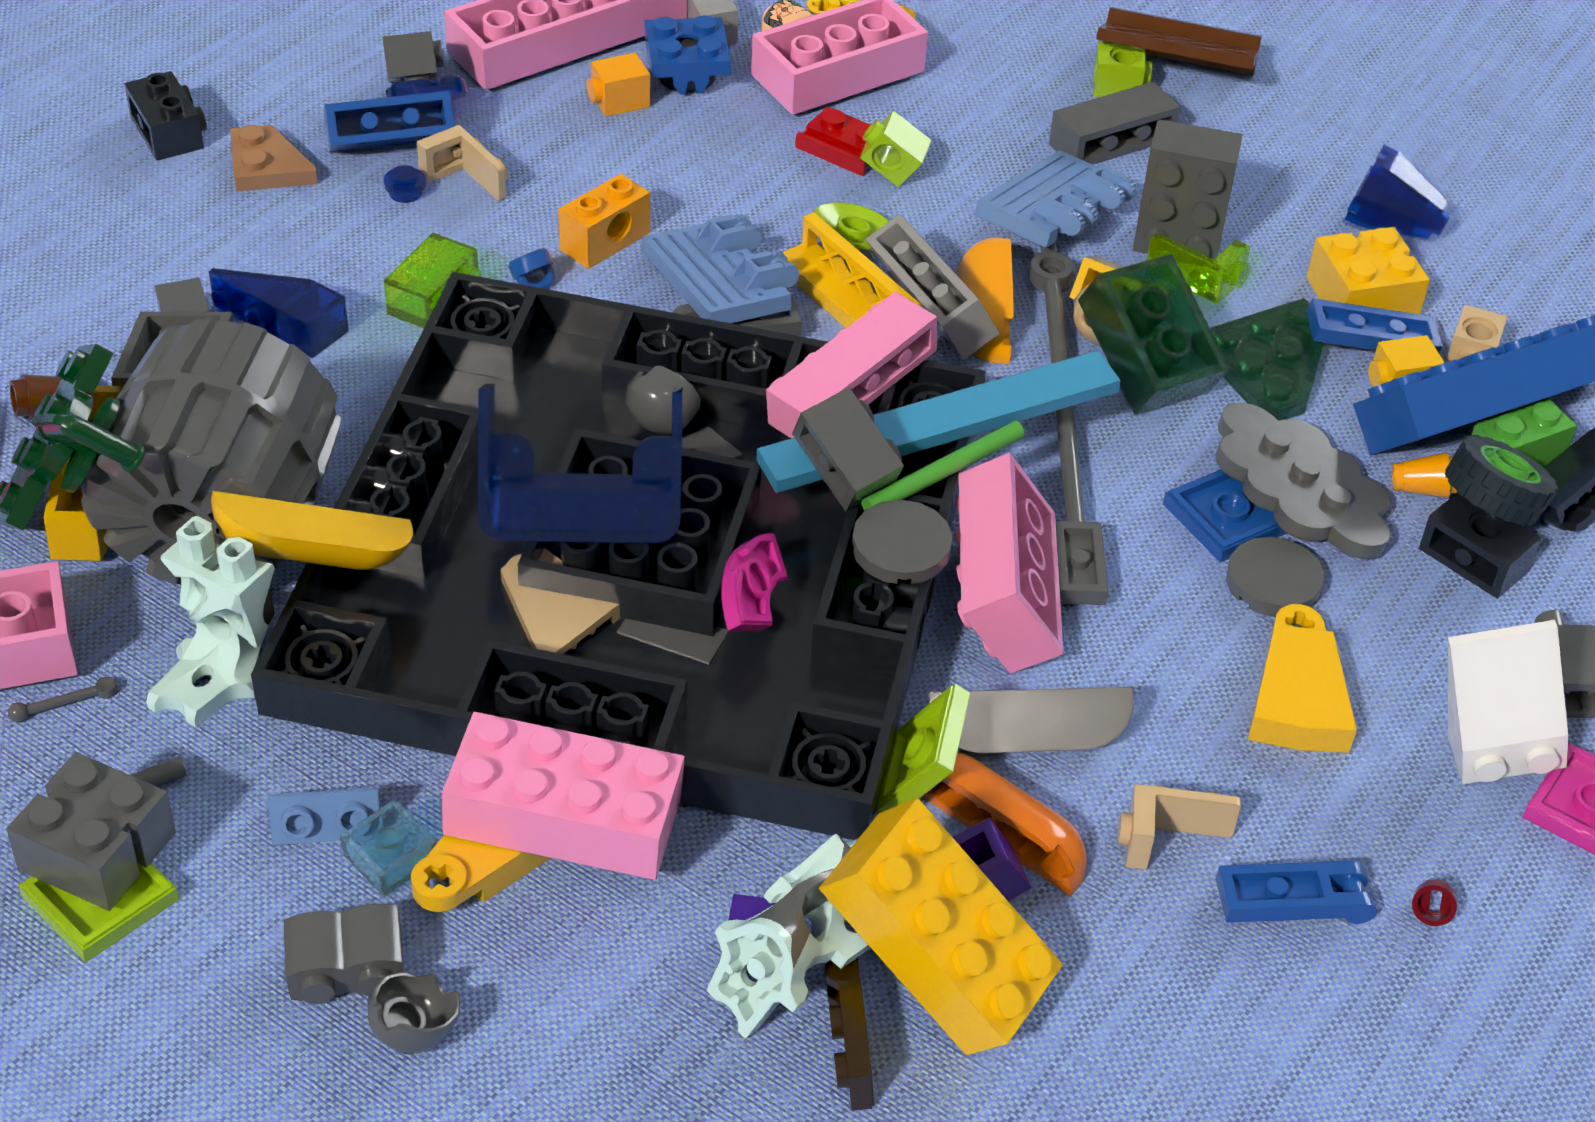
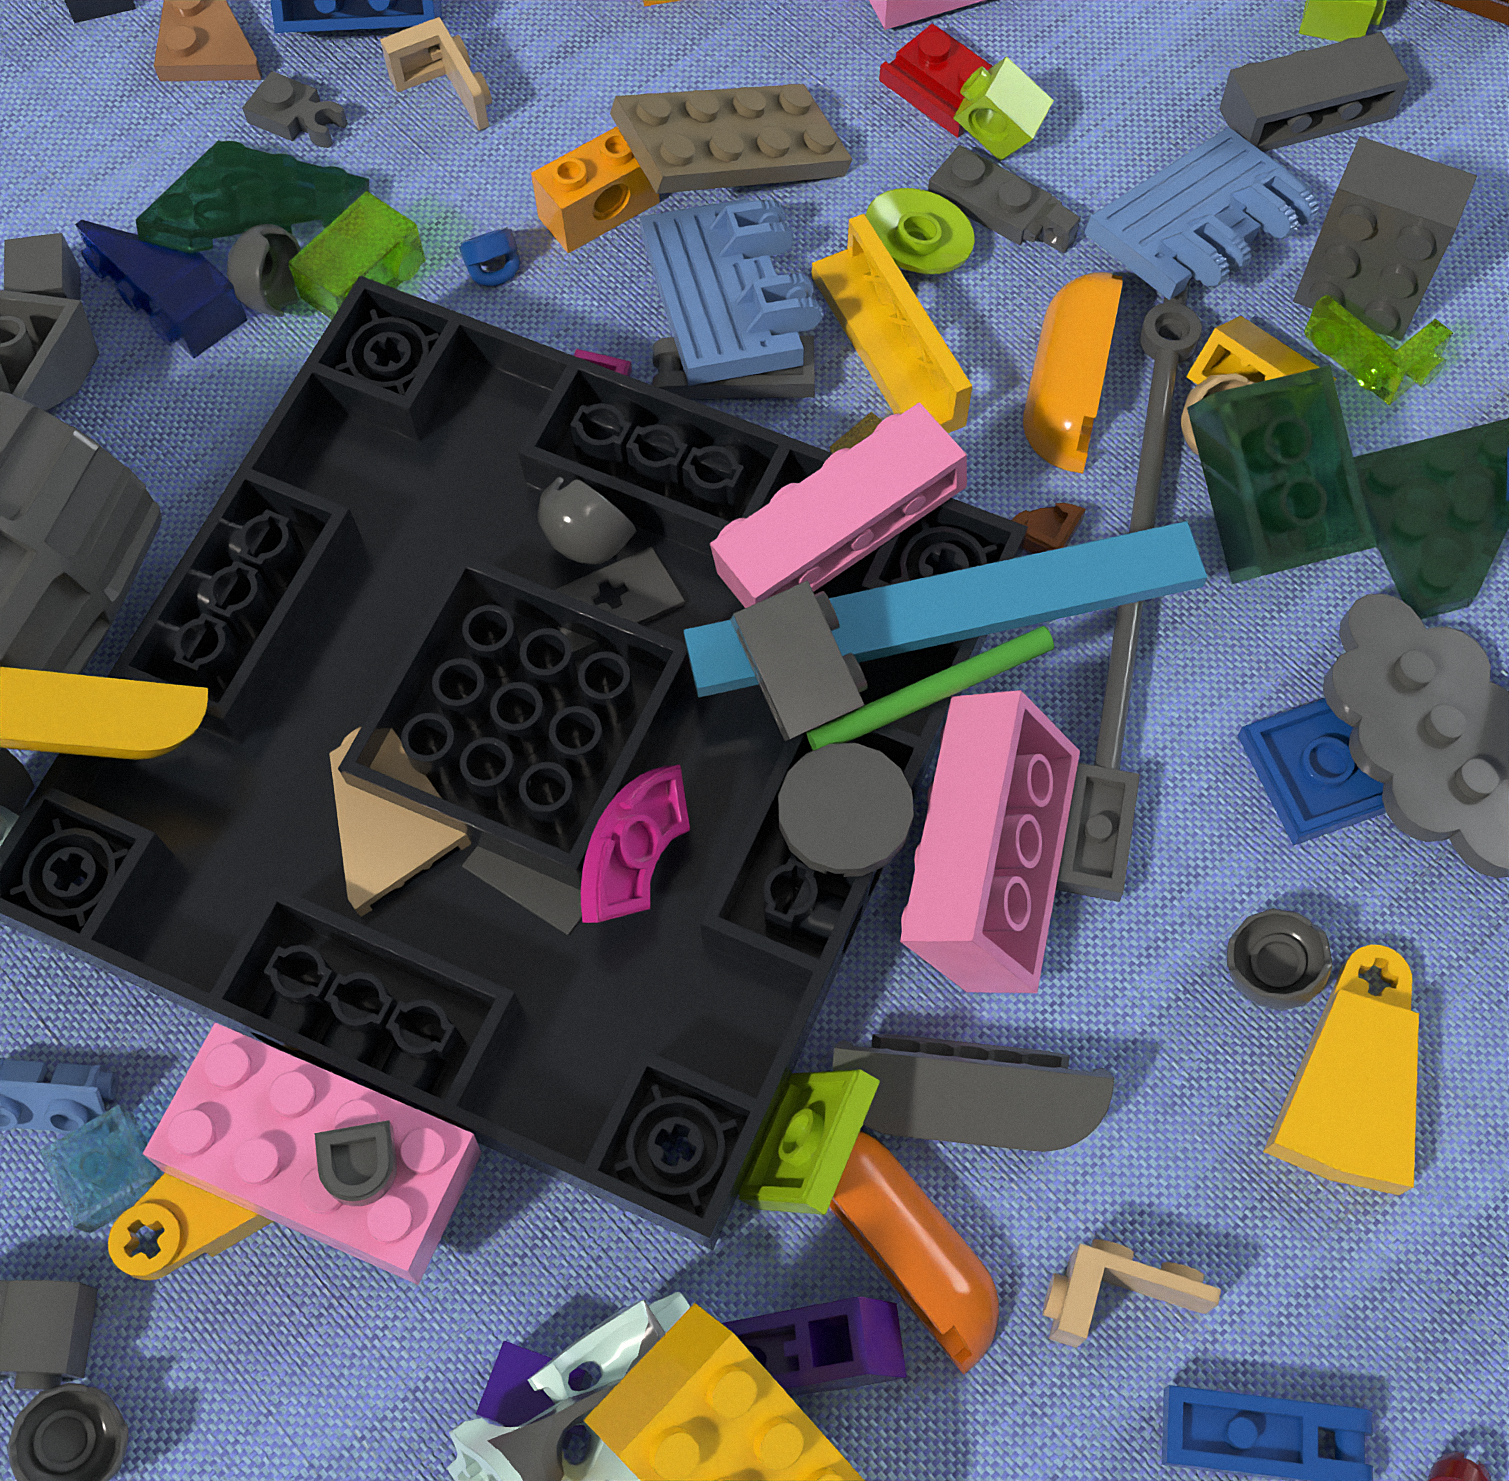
camera: 15 degrees right, 20 degrees up
clear blue plate [384,165,426,203] -> none
clear blue windscreen [478,383,683,543] -> none
light grey brick [865,214,1000,360] -> none
dark grey tile [1226,537,1325,617] -> none
none -> clear green plate [135,140,370,253]
none -> dark grey hair [227,224,303,317]
none -> dark grey plate [242,71,348,148]
none -> dark grey tile [314,1120,397,1206]
none -> dark tan plate [610,84,853,194]
none -> dark grey hinge [928,145,1081,253]
none -> dark grey hair [1227,908,1332,1011]

